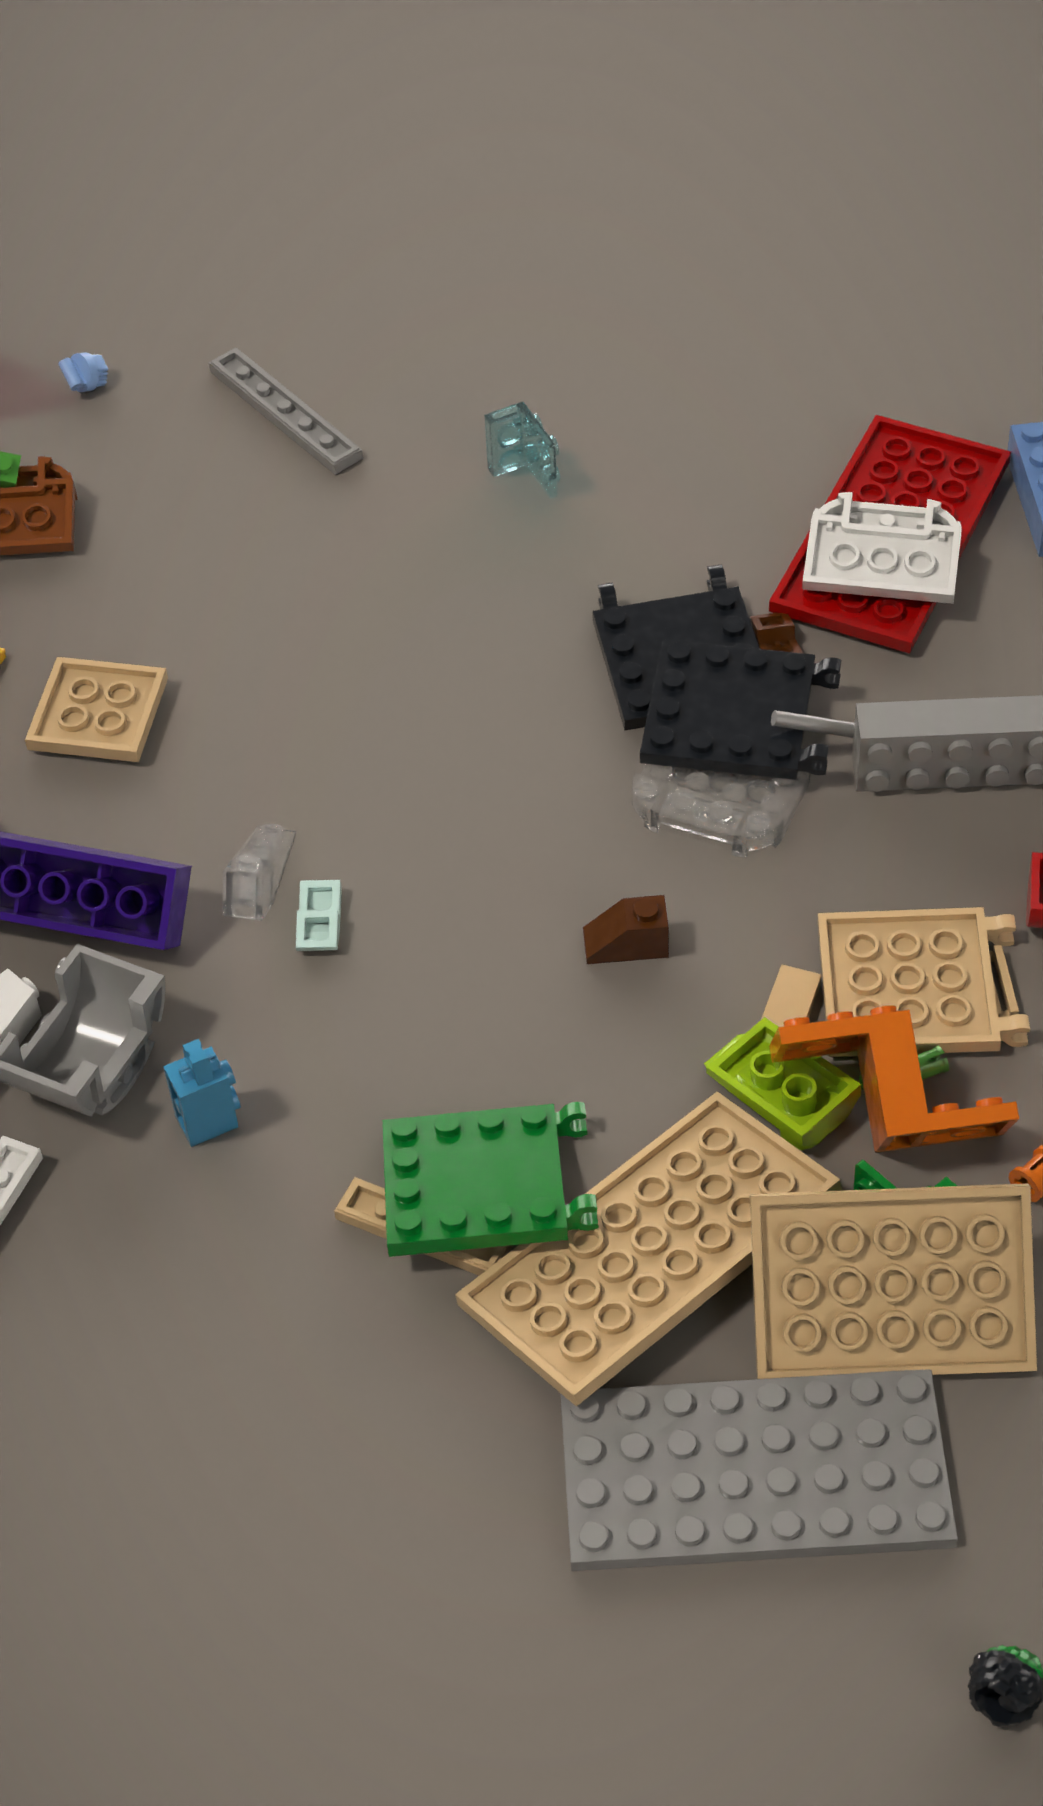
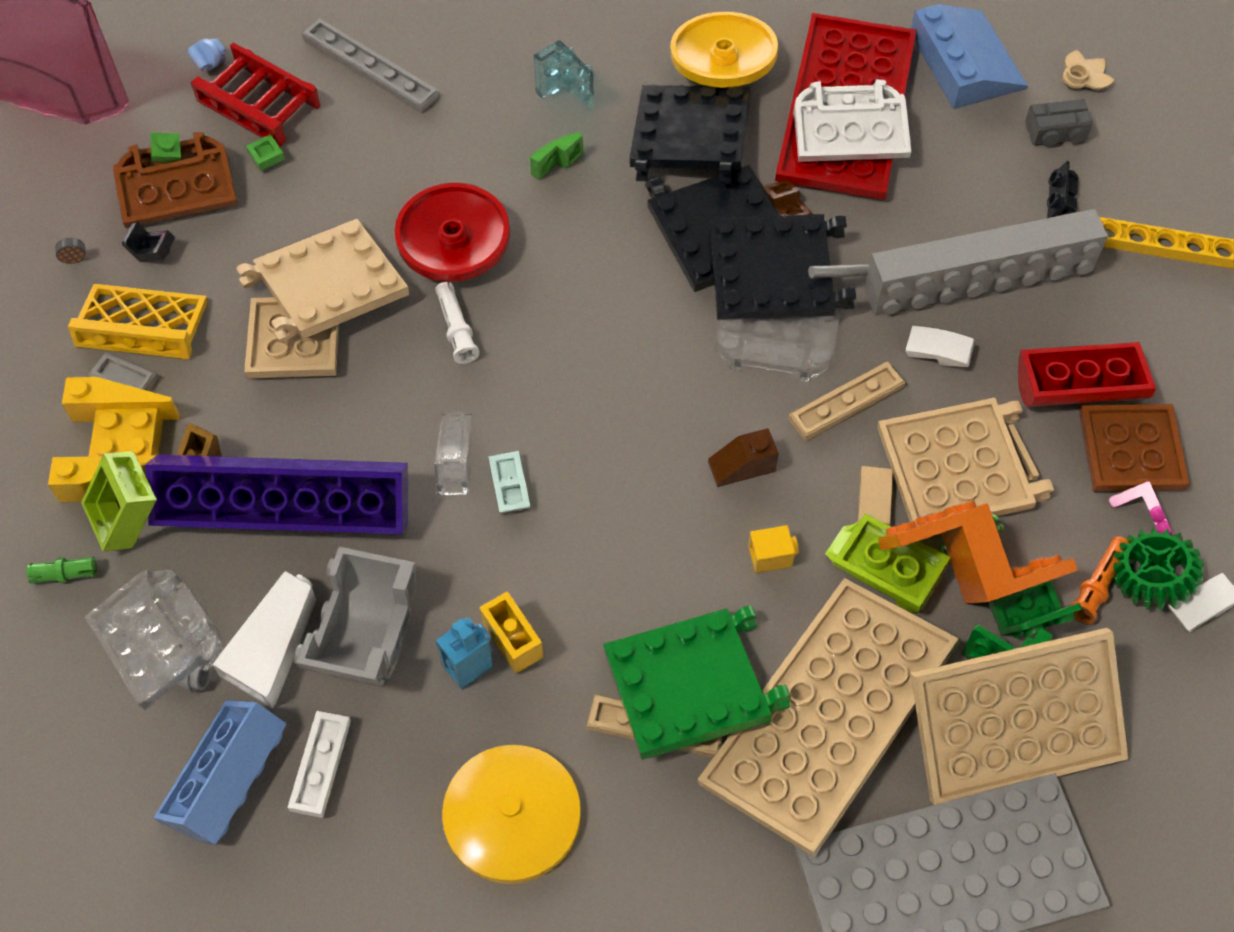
camera: 15 degrees left, 10 degrees up
none -> red fence [191,42,321,147]
none -> tan plate [236,219,409,342]
none -> bright green plate [246,134,285,171]
none -> red dish [394,183,510,282]
none -> white pin [435,282,480,364]
none -> yellow dish [442,745,581,884]
none -> yellow brick [479,591,544,674]
none -> bright green slope [530,132,584,180]
none -> black plate [629,85,750,184]
none -> yellow dish [671,12,778,88]
none -> yellow brick [748,525,799,574]
none -> tan tile [788,361,905,442]
none -> white slope [905,326,975,367]
none -> green bracket [988,580,1082,638]

